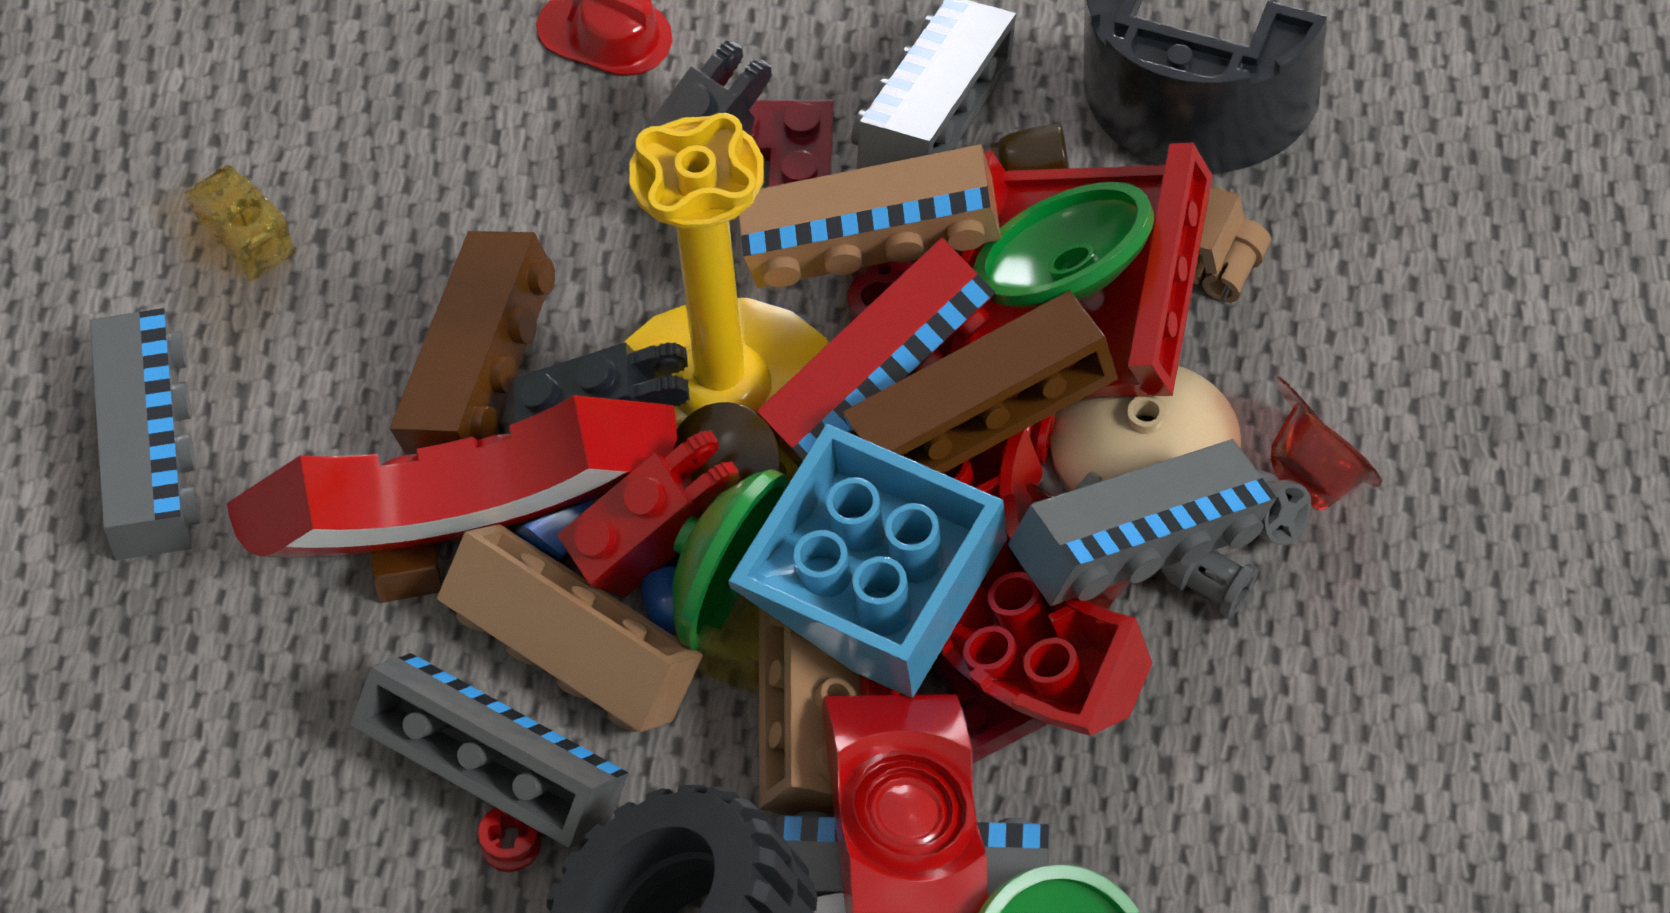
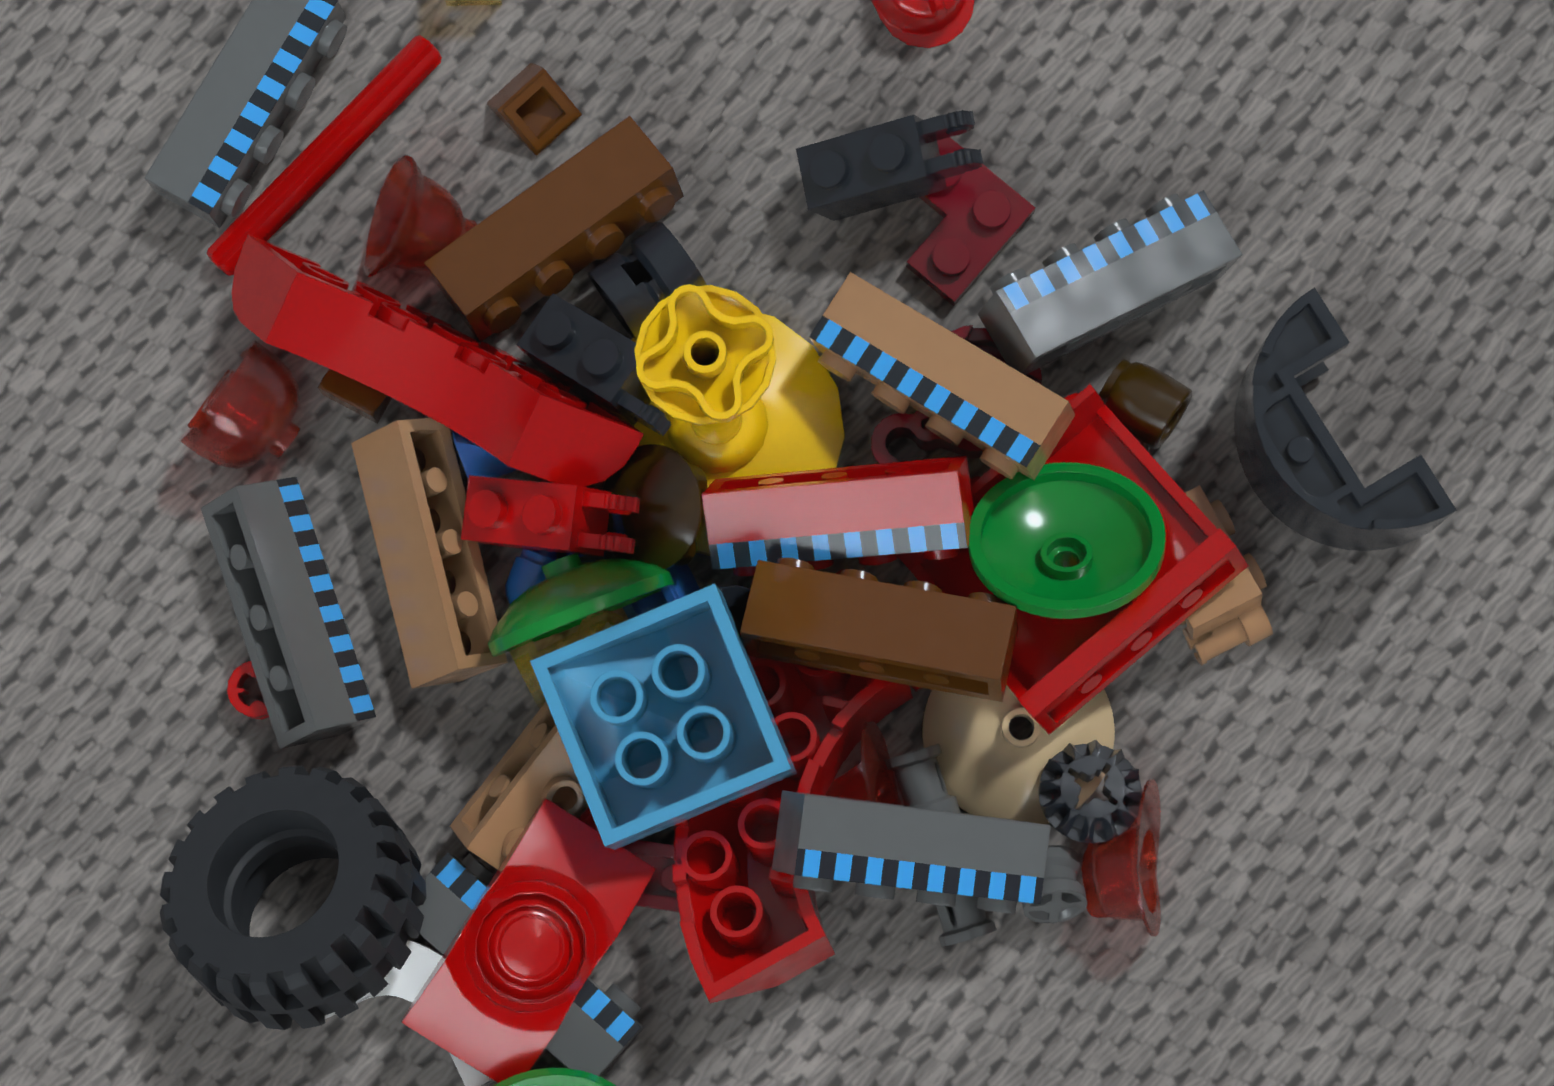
camera: 40 degrees right, 25 degrees up
none -> clear red cylinder [179,340,301,469]
none -> red axle [207,35,442,276]
none -> clear red hat [364,155,477,277]
none -> reddish brown slope [487,63,582,156]
none -> black wheel [588,221,707,340]
none -> black gear [1038,740,1144,843]

